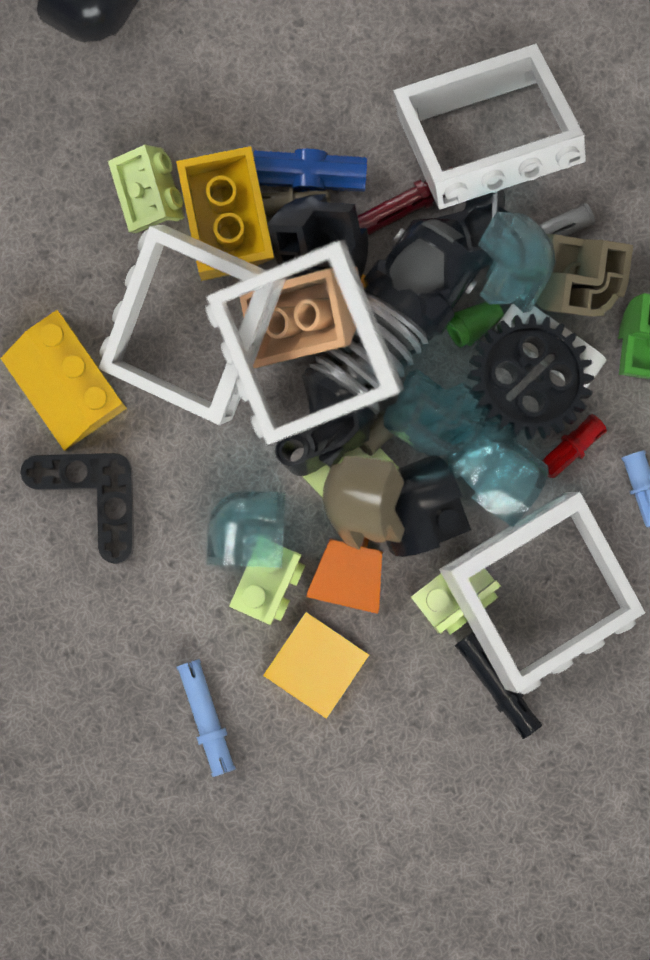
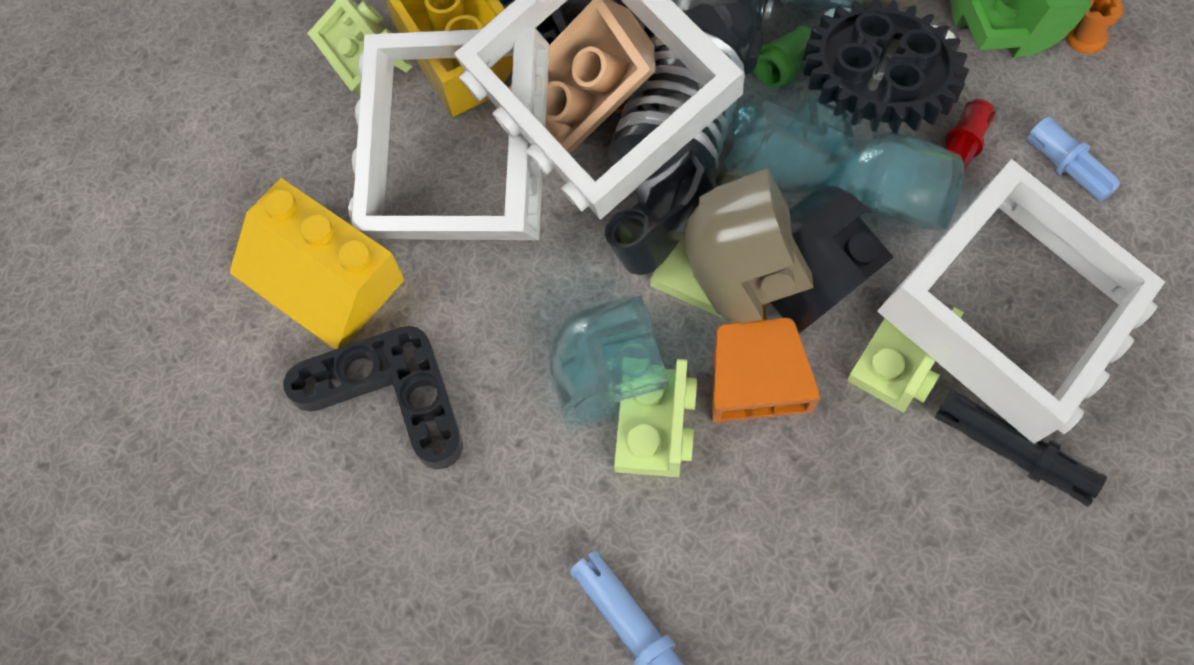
camera: 10 degrees left, 20 degrees down
yellow tile [263,612,369,719] -> none

